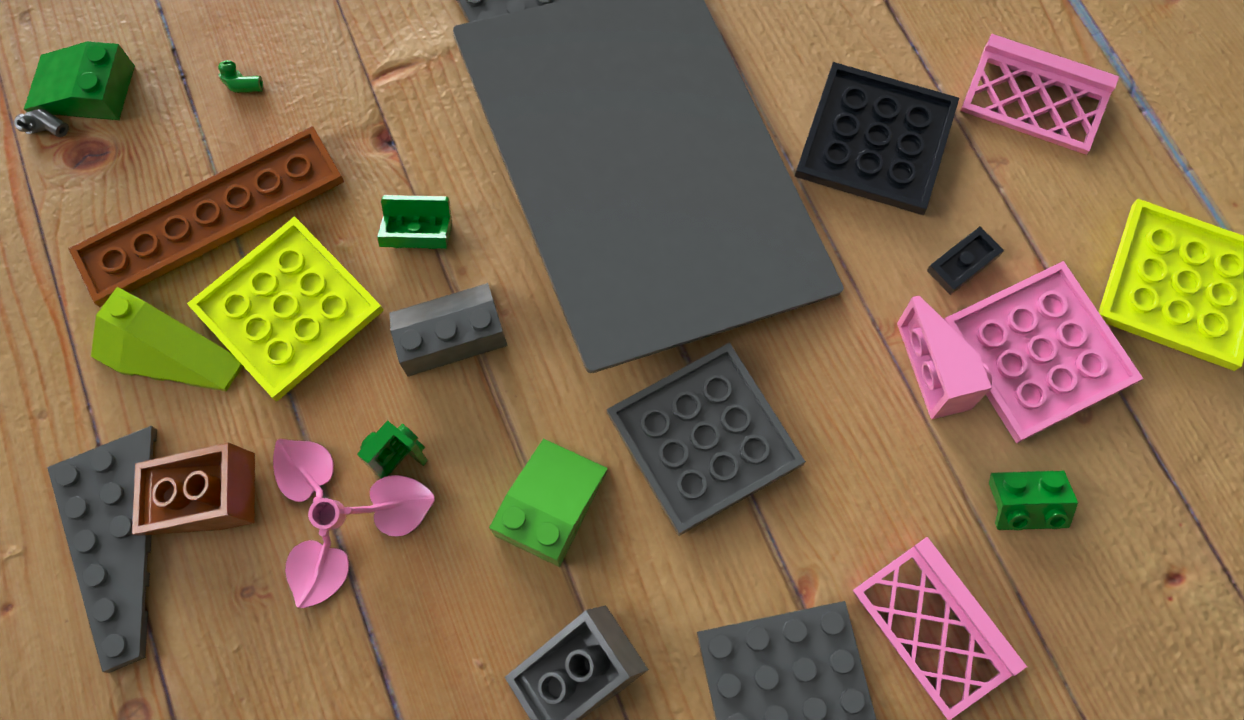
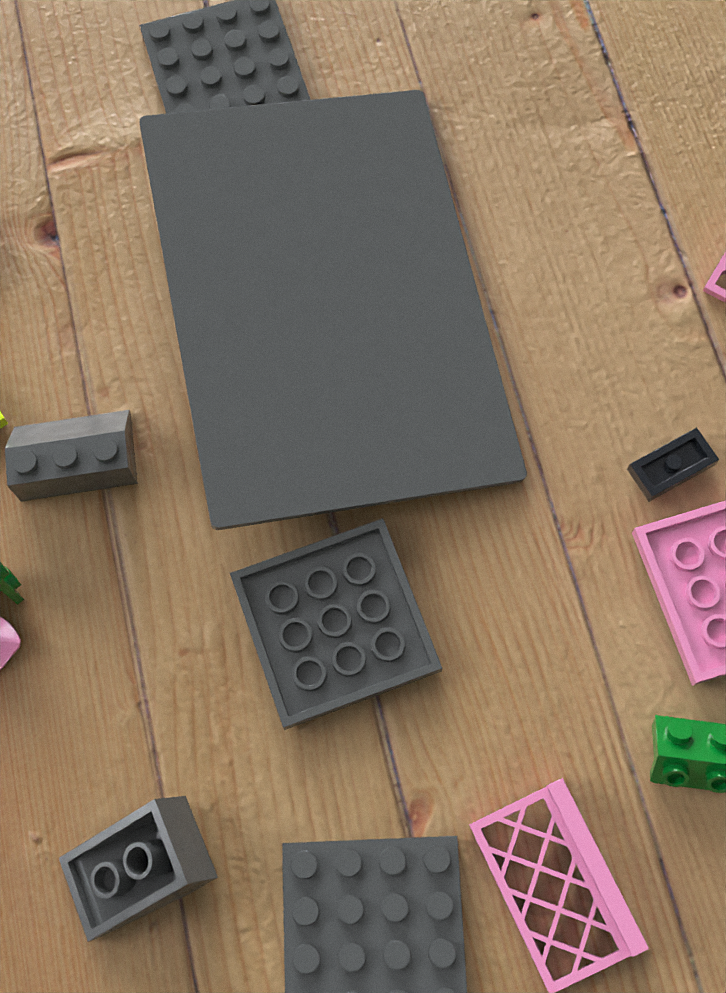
camera: 10 degrees right, 0 degrees up
green bracket [377,195,452,249] -> none
bright green slope [489,438,608,567] -> none
black plate [795,62,959,215] -> none
bright pink slope [897,296,992,420] -> none

